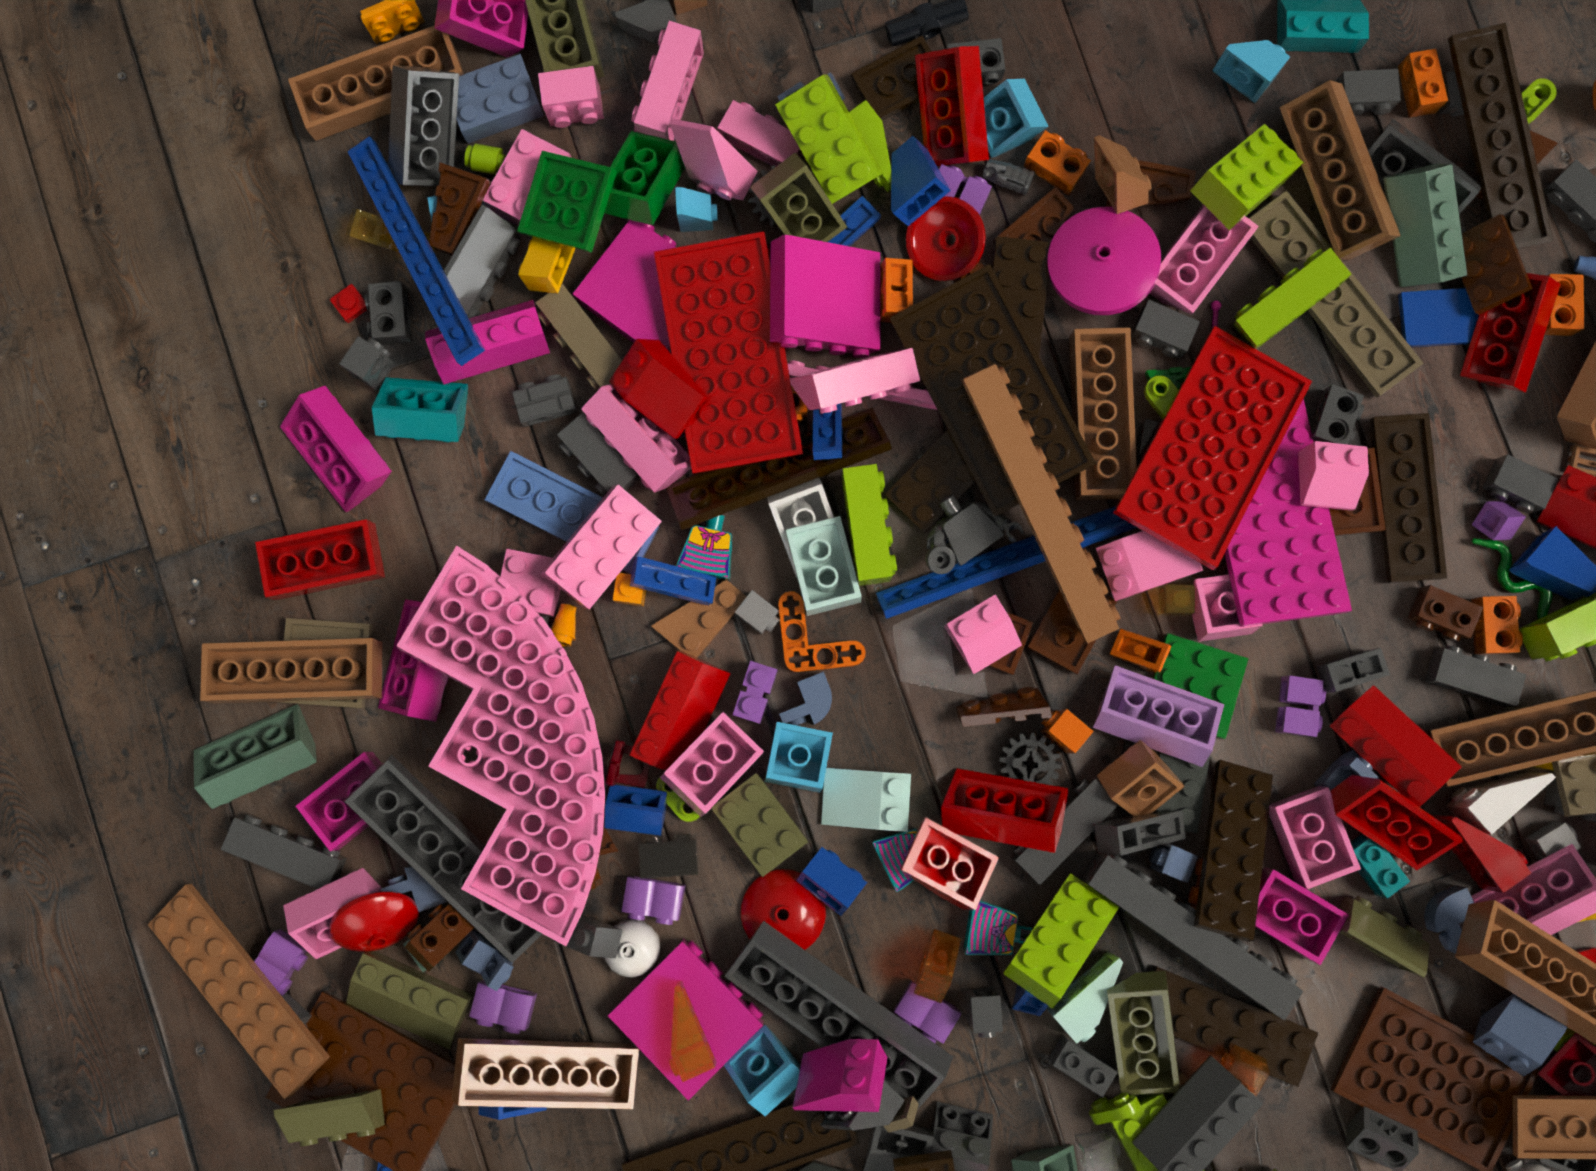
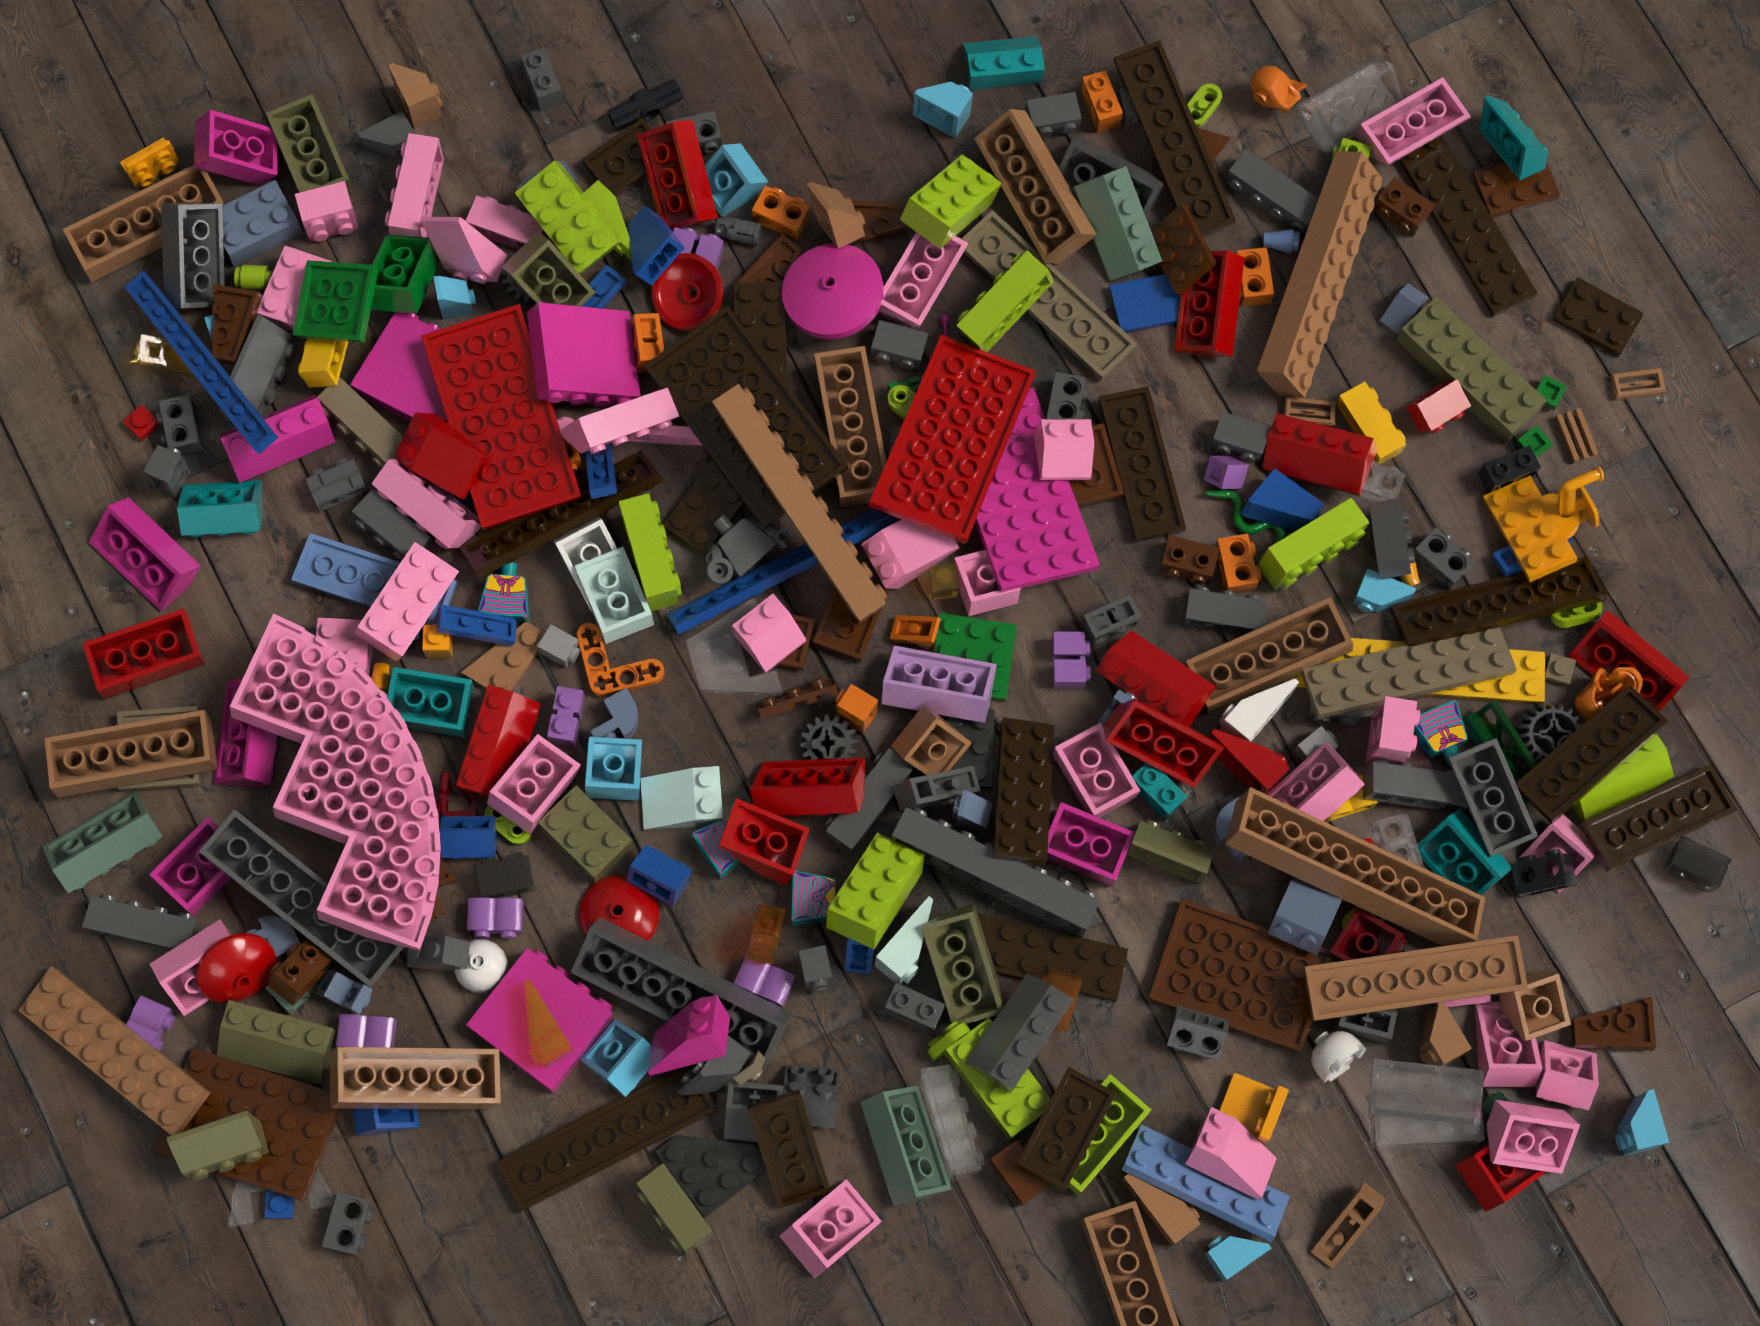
camera: 15 degrees left, 10 degrees down
none -> teal brick [387,667,475,738]

